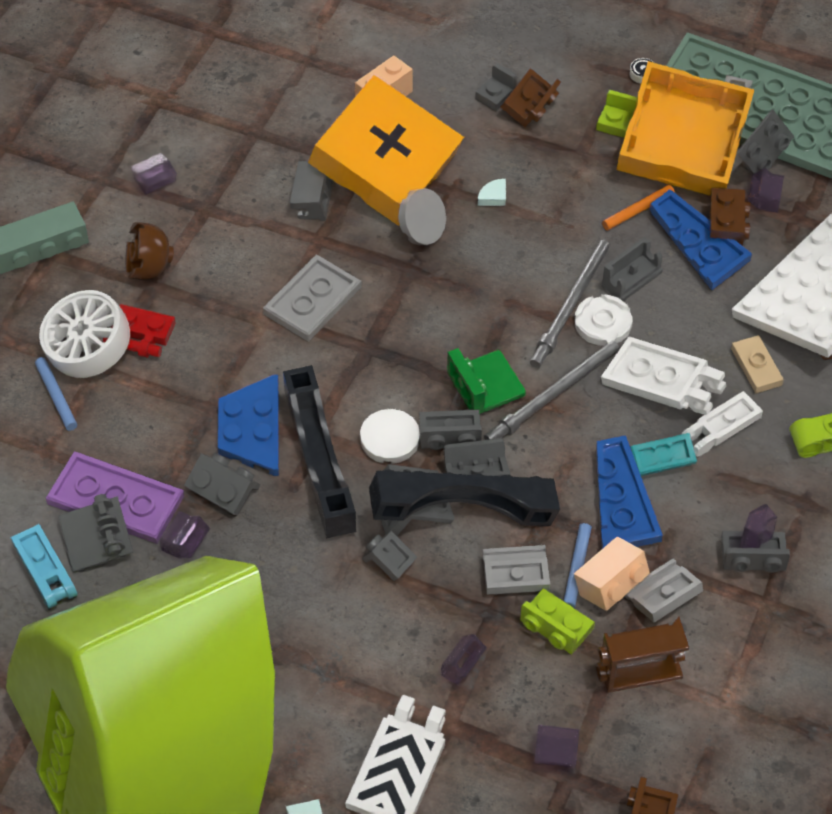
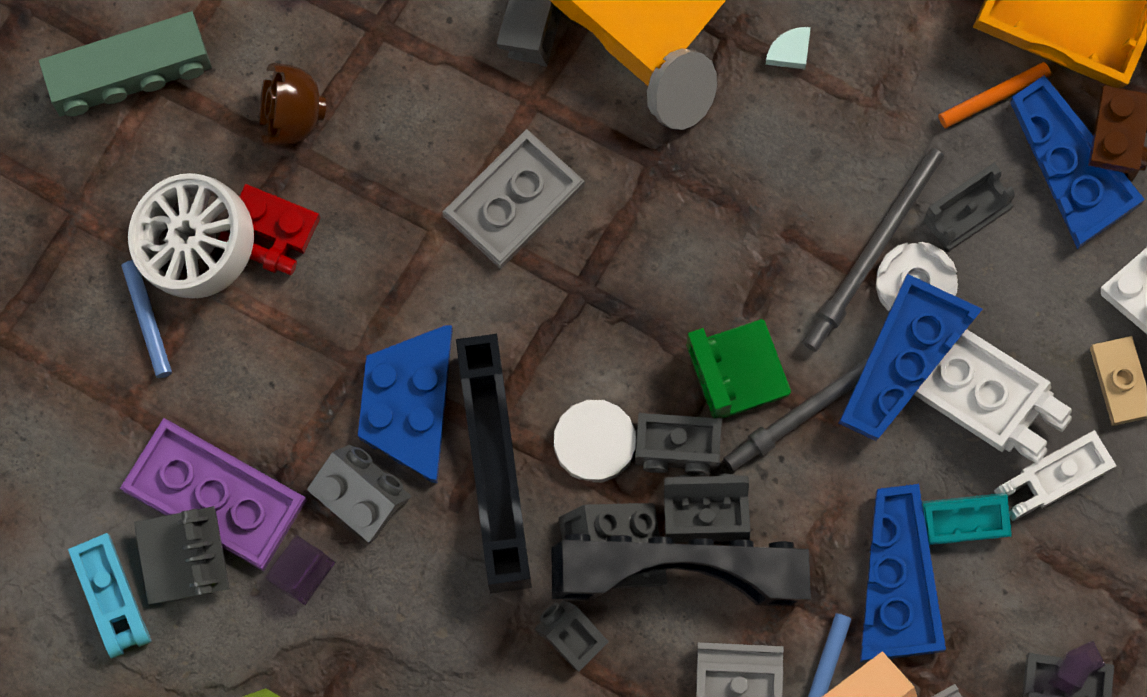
camera: 10 degrees right, 20 degrees up
none -> blue wing [838,274,982,441]

